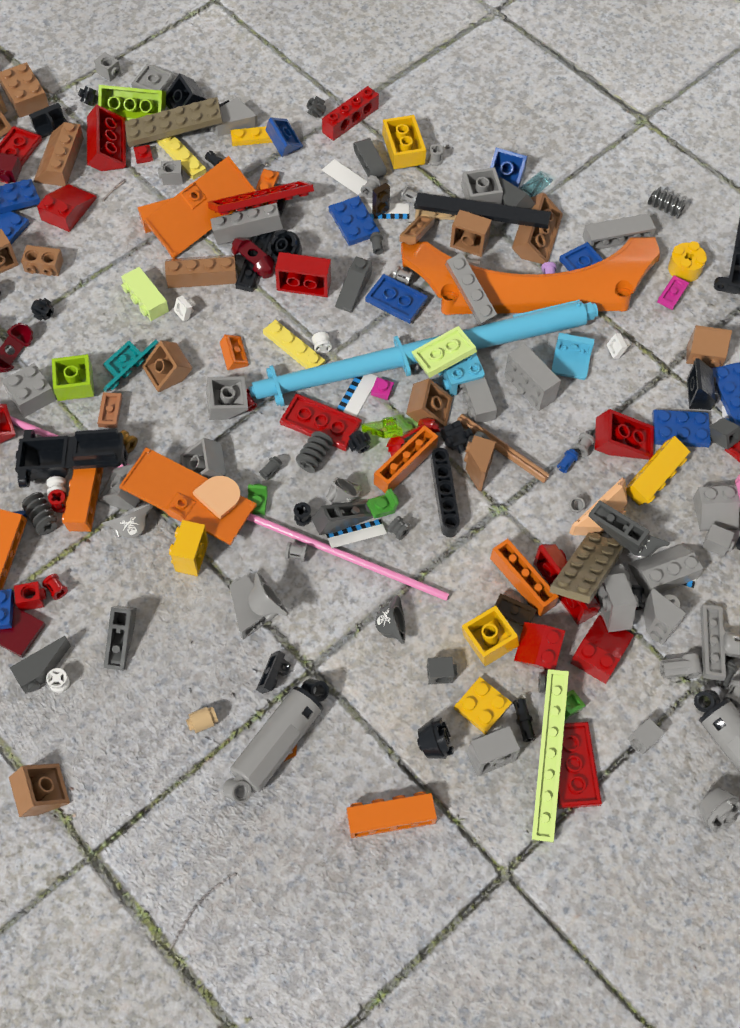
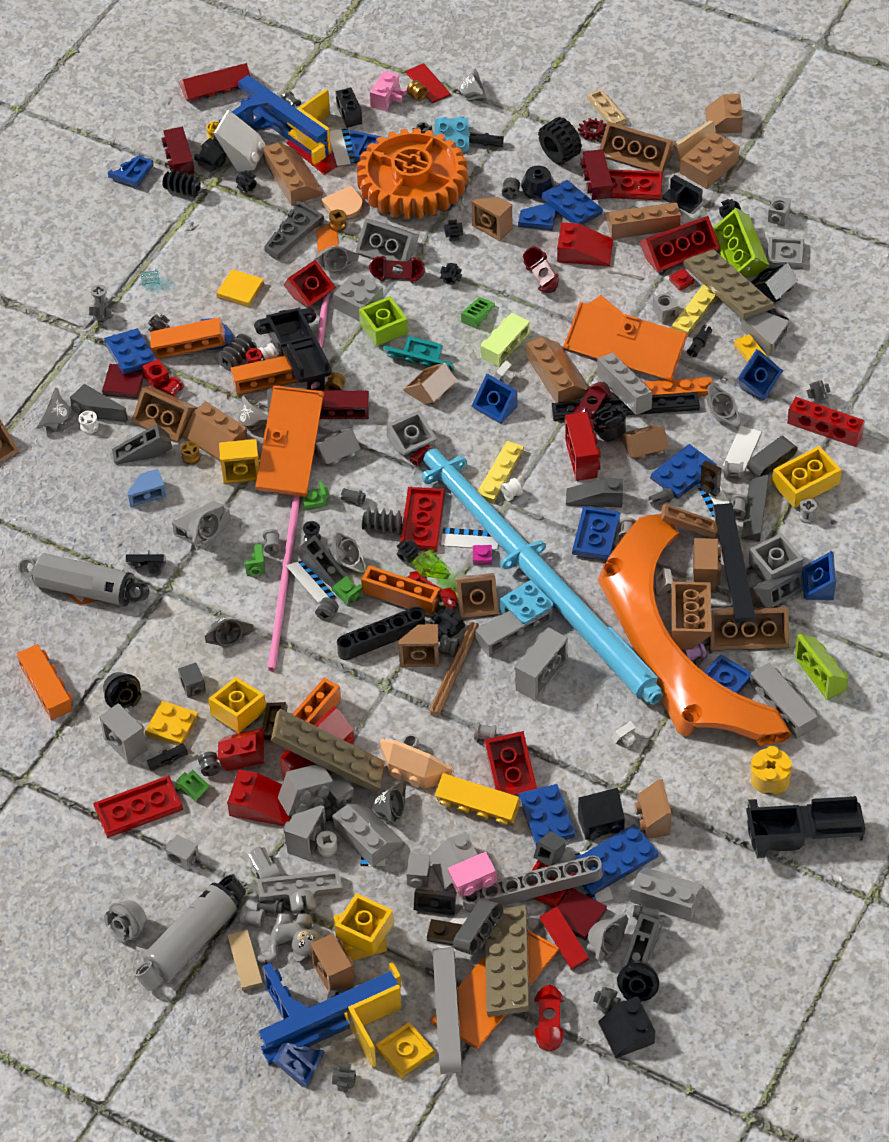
camera: 75 degrees right, 10 degrees down
medium nougat brick [21,245,64,276] -> none
nougat plate [97,392,122,428] -> none
tan brick [186,706,218,734] -> none
light nougat tile [193,476,240,519] -> none
red plate [208,181,314,215] -> none
orange slope [220,334,249,370] -> none
yellowish green plate [412,326,477,378] -> none
light grey brick [445,252,497,326] -> none
clear light blue slope [519,171,553,197] -> none
yellowish green plate [532,669,569,843] -> none
medium azure bracket [551,333,595,380] -> none
blue pin [557,449,579,473] -> none
dark grey slope [588,500,650,555] -> none
dark grey piece [648,186,685,219] -> none
dark pink plate [657,276,689,310] -> none
none -> light grey hat [36,387,70,430]
none -> medium blue slope [127,469,166,507]
none -> medium nougat slope [131,387,198,442]
none -> pearl gold wheel [181,441,200,465]
none -> medium nougat slope [182,401,248,462]
none -> bright green bracket [244,544,265,576]
none -> dark red brick [320,390,370,419]
none -> bright green slope [461,297,495,328]
none -> blue slope [472,373,518,423]
none -> dark red piece [522,246,559,293]
none -> medium nougat slope [620,425,669,460]
none -> medium nougat slope [671,582,712,650]
none -> light grey hat [706,383,740,426]
none -> dark grey slope [741,475,769,541]
none -> lime slope [794,633,849,700]

